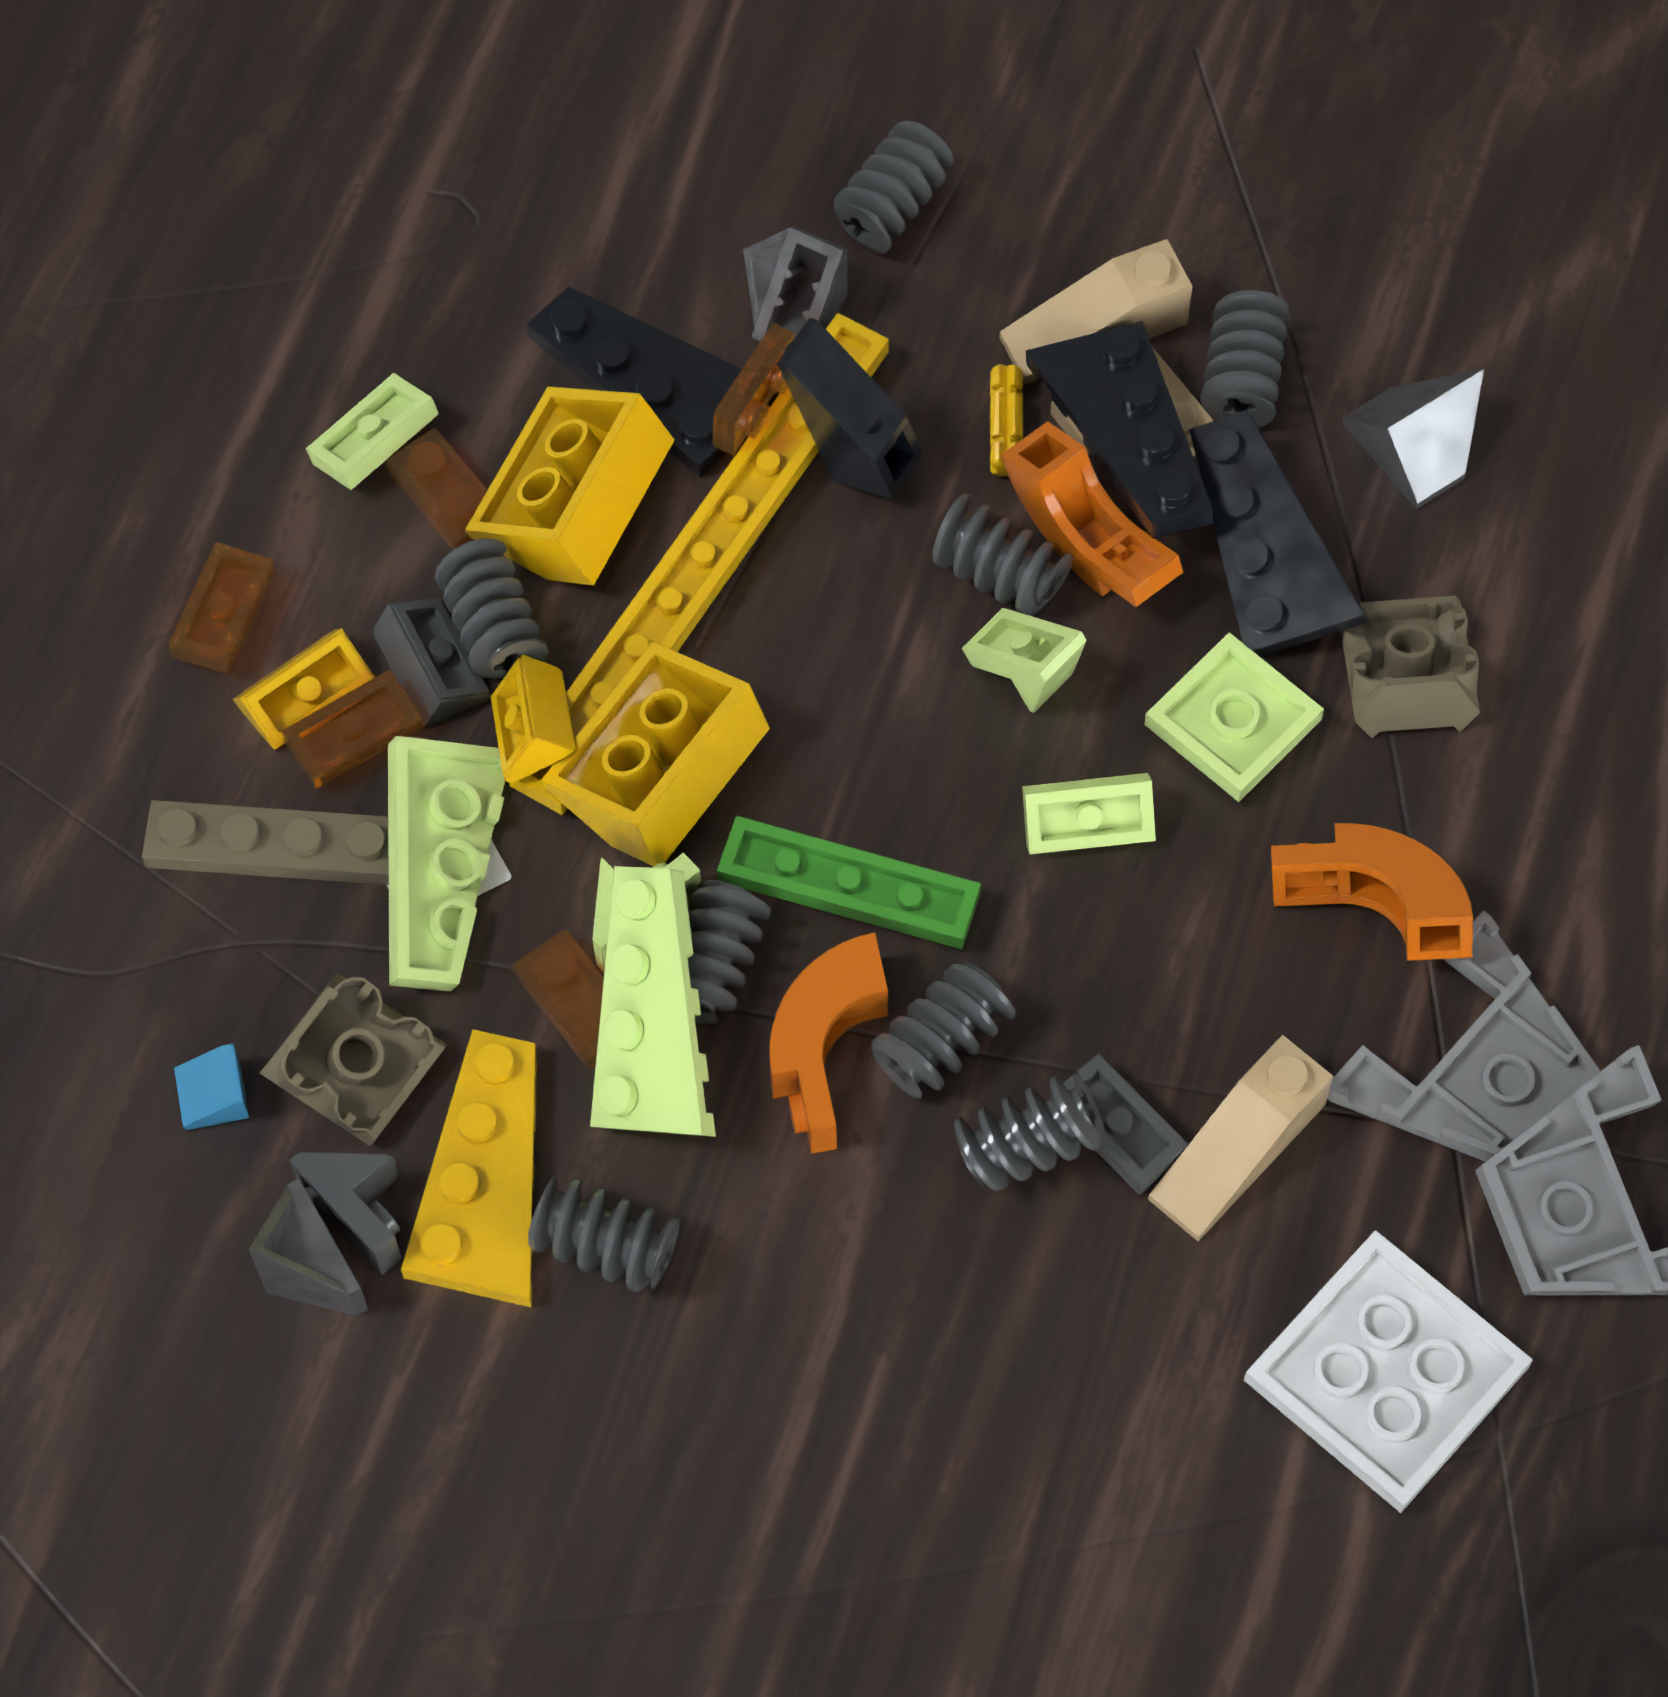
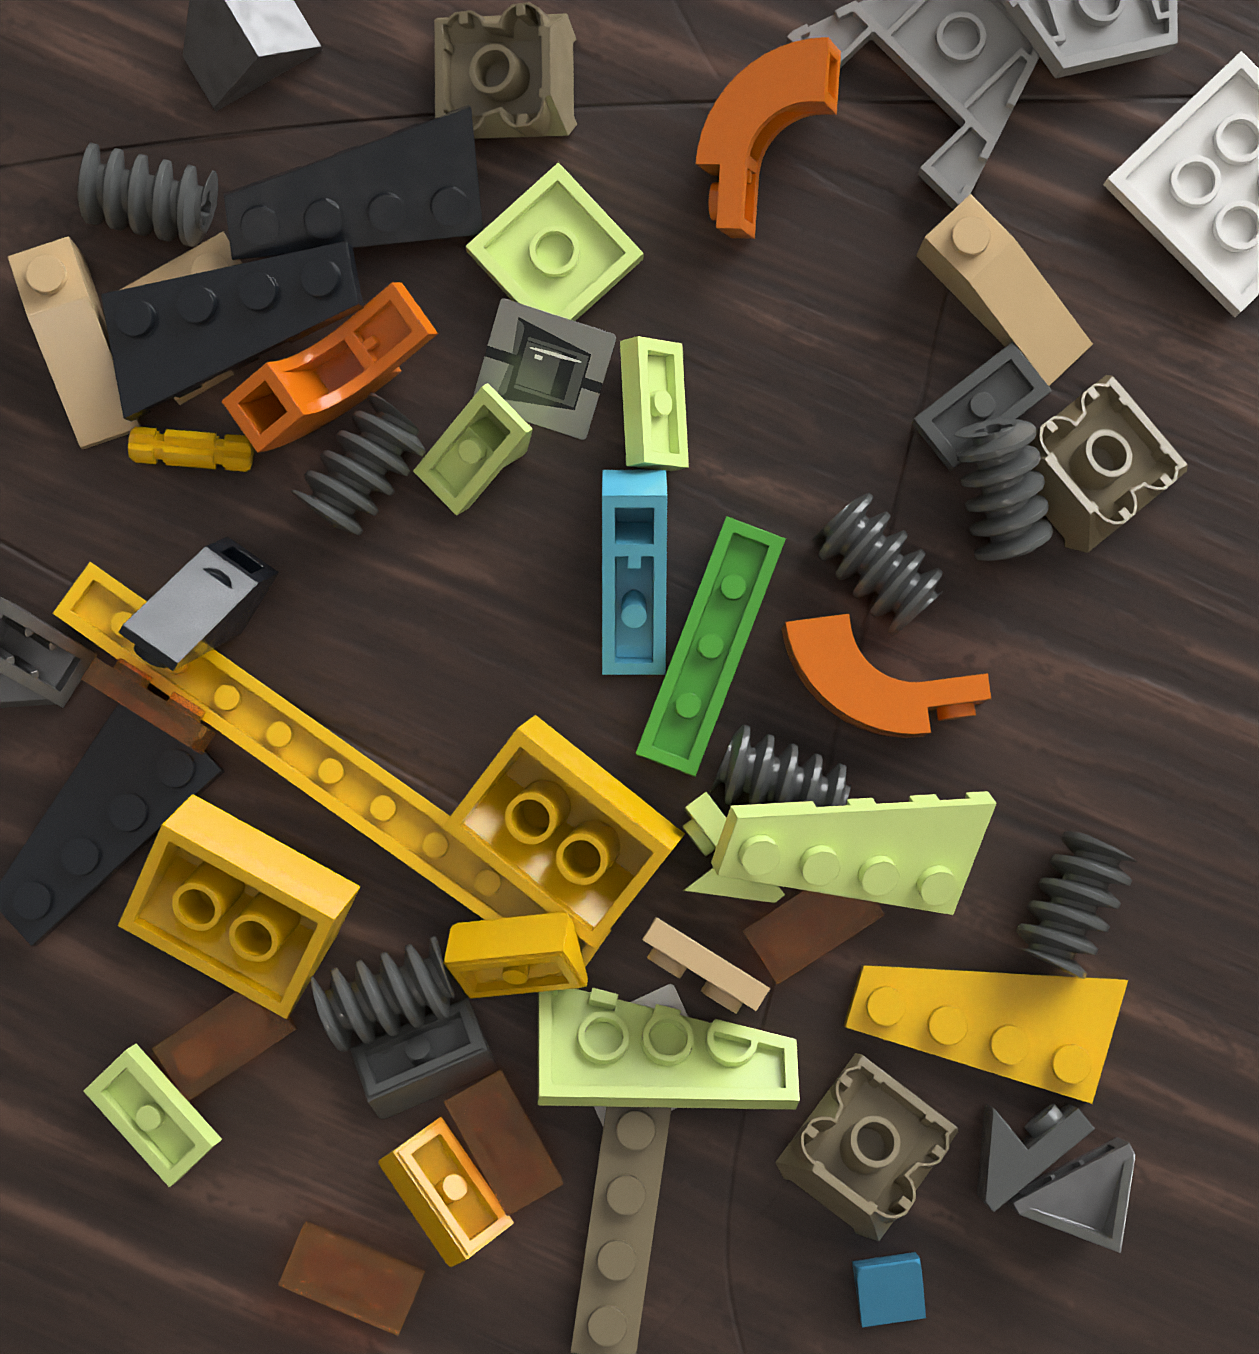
camera: 90 degrees left, 20 degrees up
none -> sticker [473,298,616,440]
none -> medium azure slope [602,470,667,675]
none -> tan plate [642,917,770,1014]
none -> dark tan slope [1028,375,1188,553]

